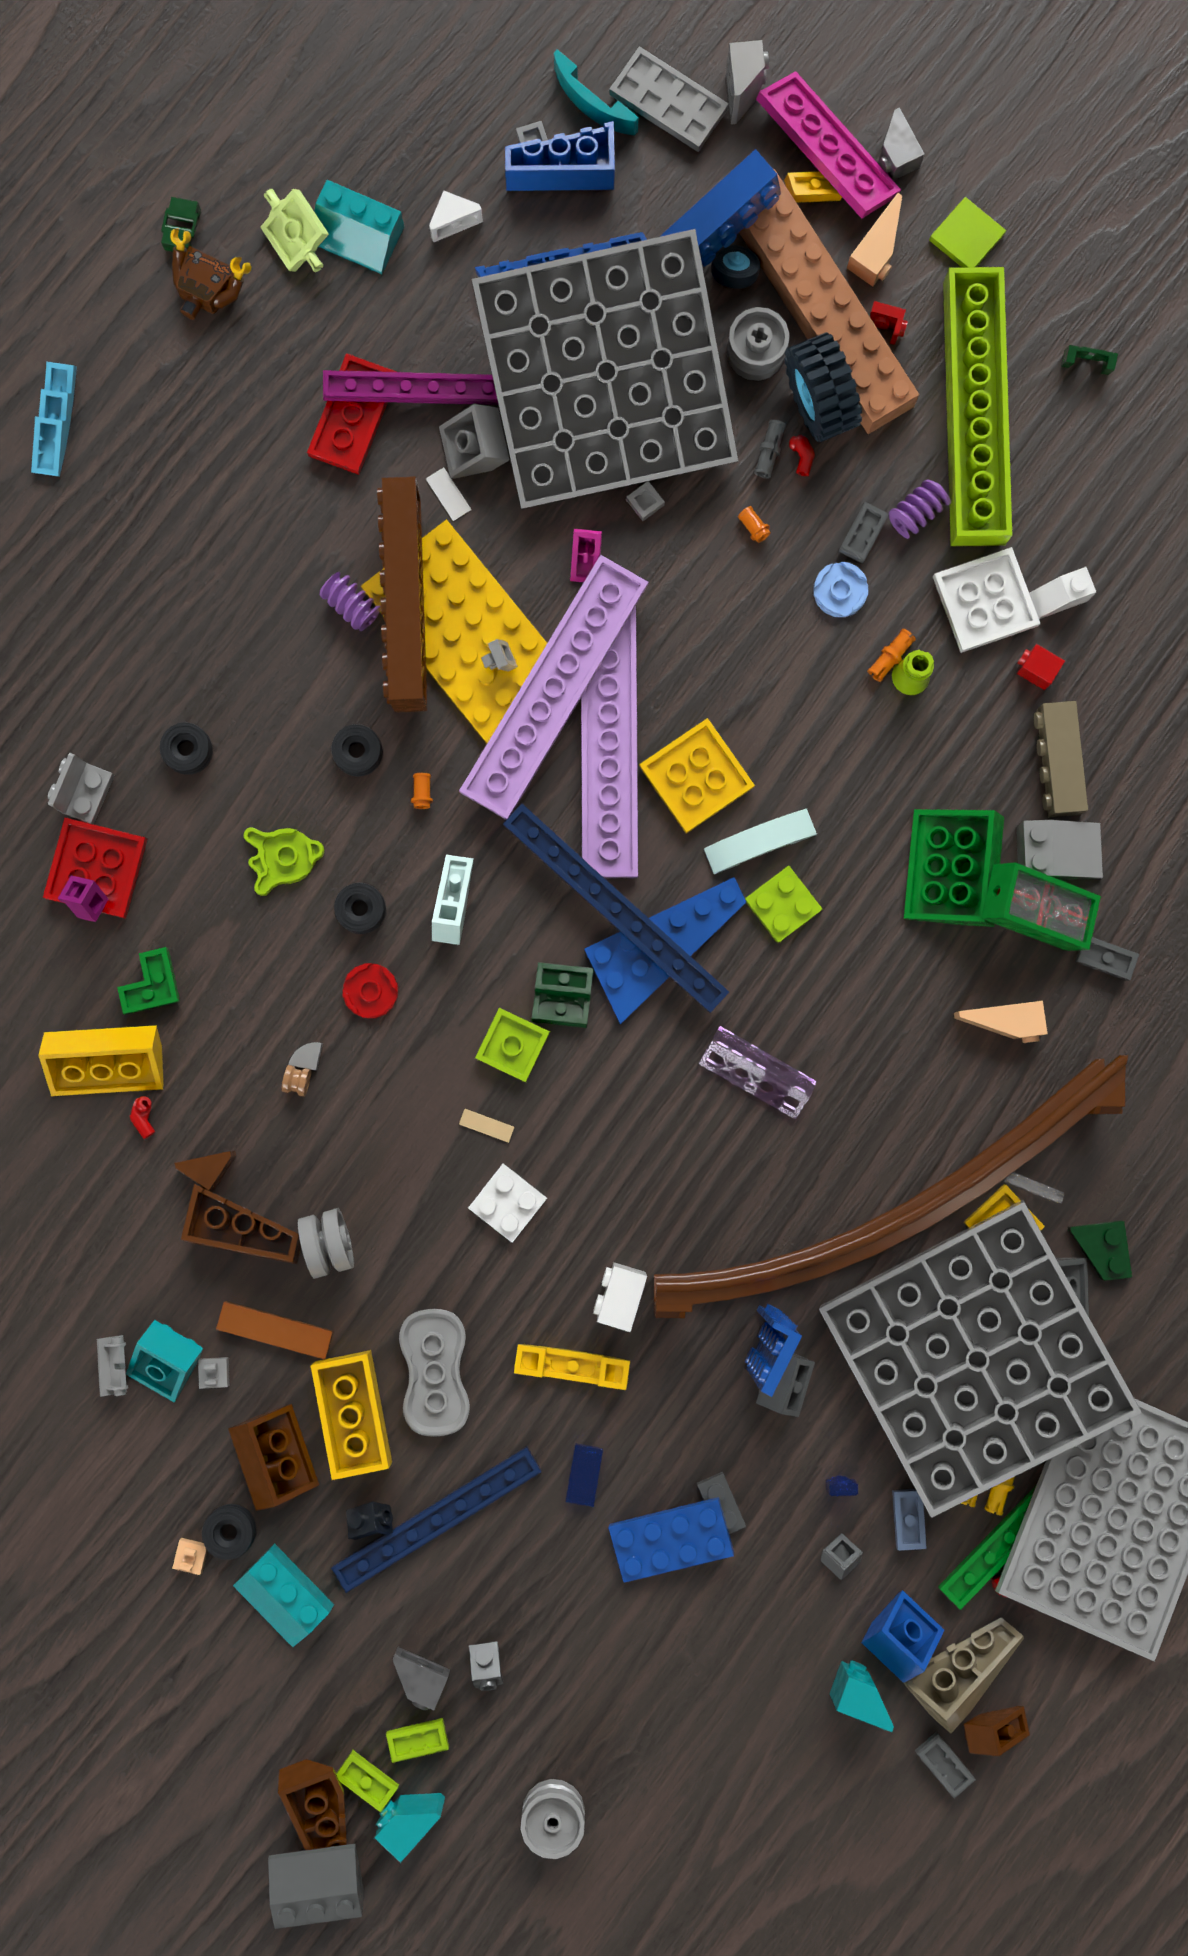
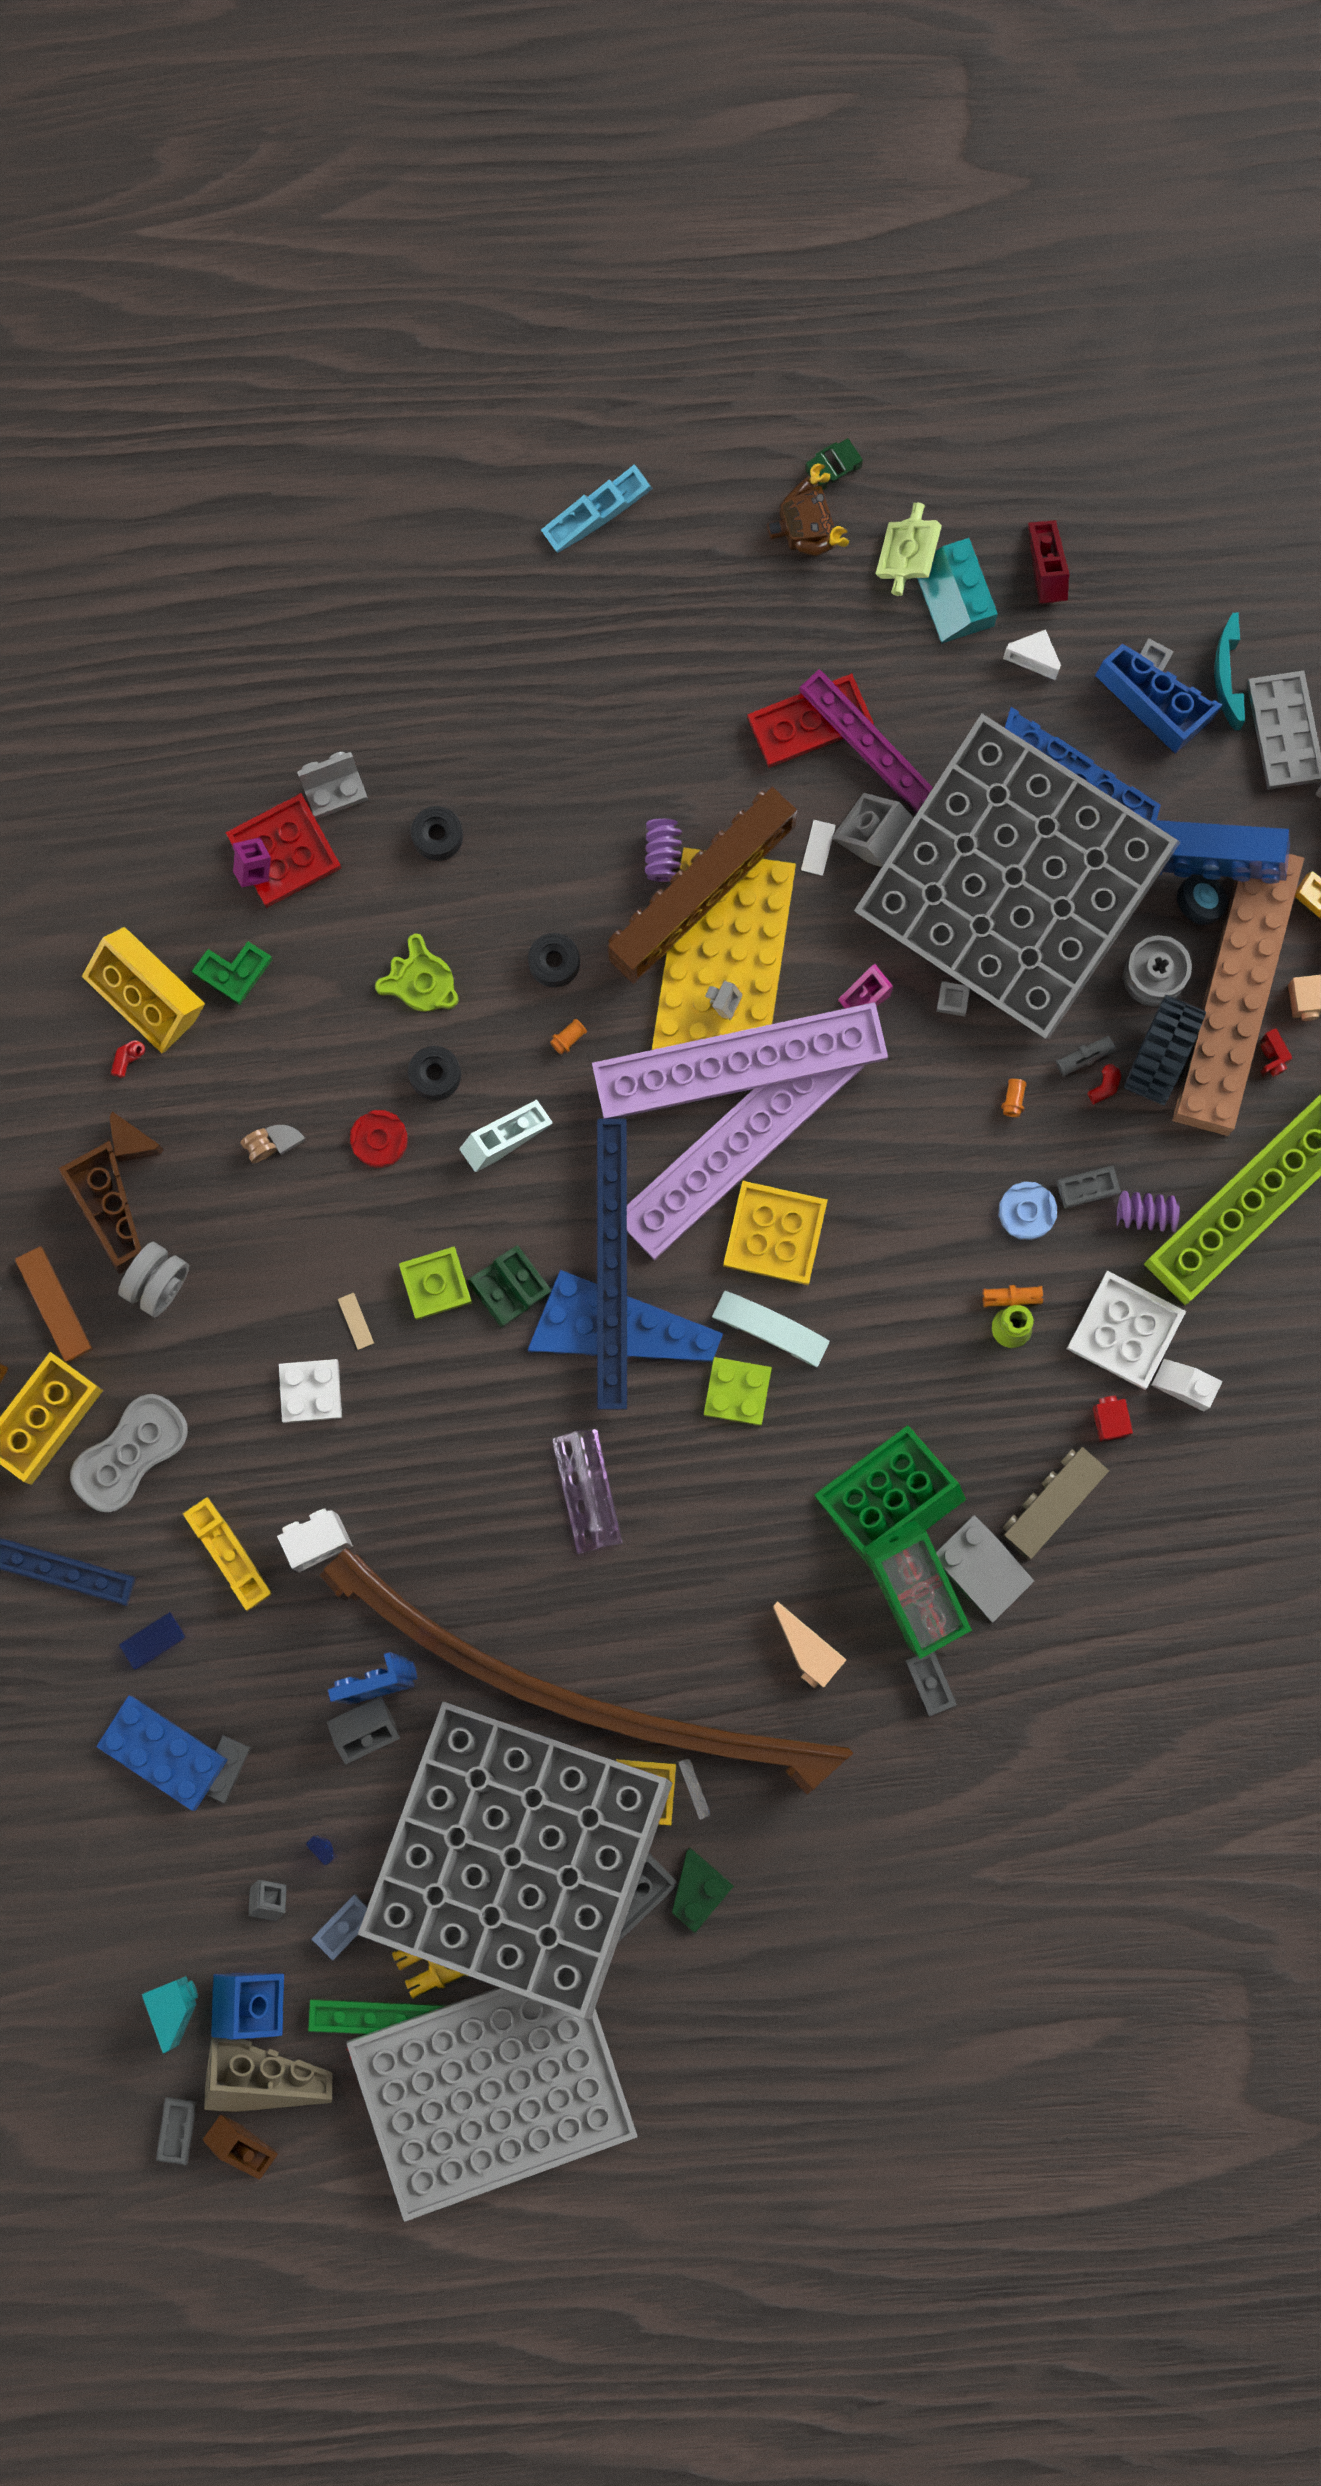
camera: 50 degrees right, 5 degrees down
none -> dark red slope [1028,520,1070,603]

